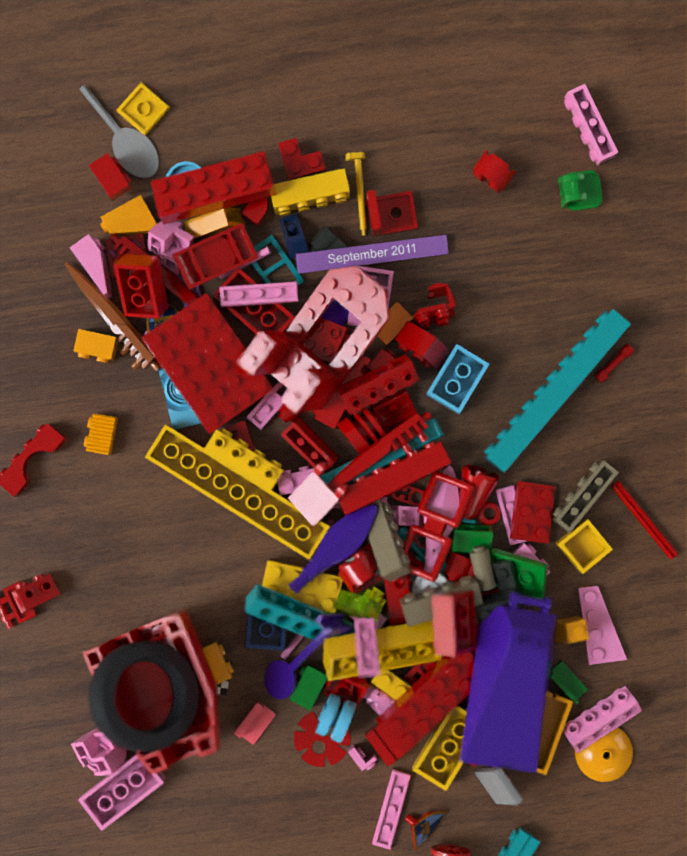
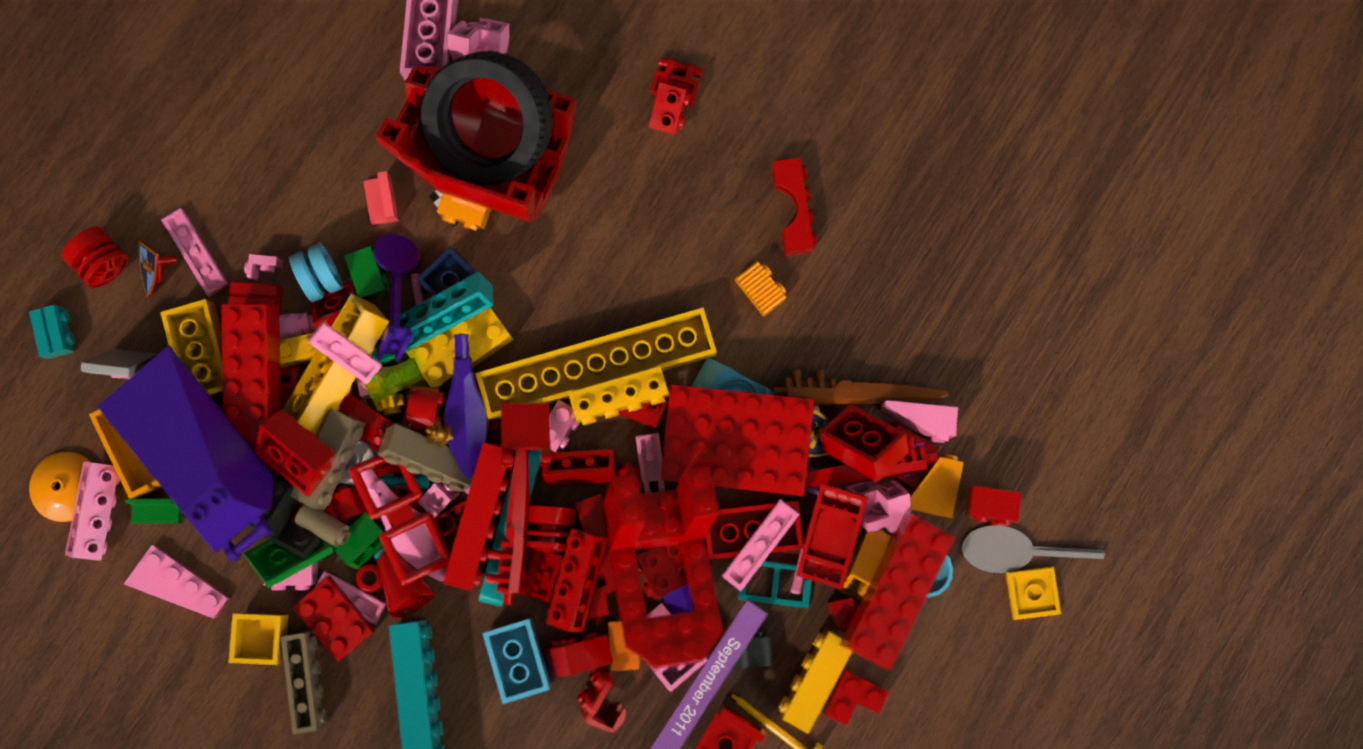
camera: 135 degrees right, 5 degrees down
light orange brick [73,329,118,363] -> none
dark blue slope [279,214,308,258] -> none
red piece [294,710,351,767] -> none
light orange slope [555,615,589,643] -> none
red axle [611,481,678,559] -> none
none -> pearl gold wheel [425,421,453,447]

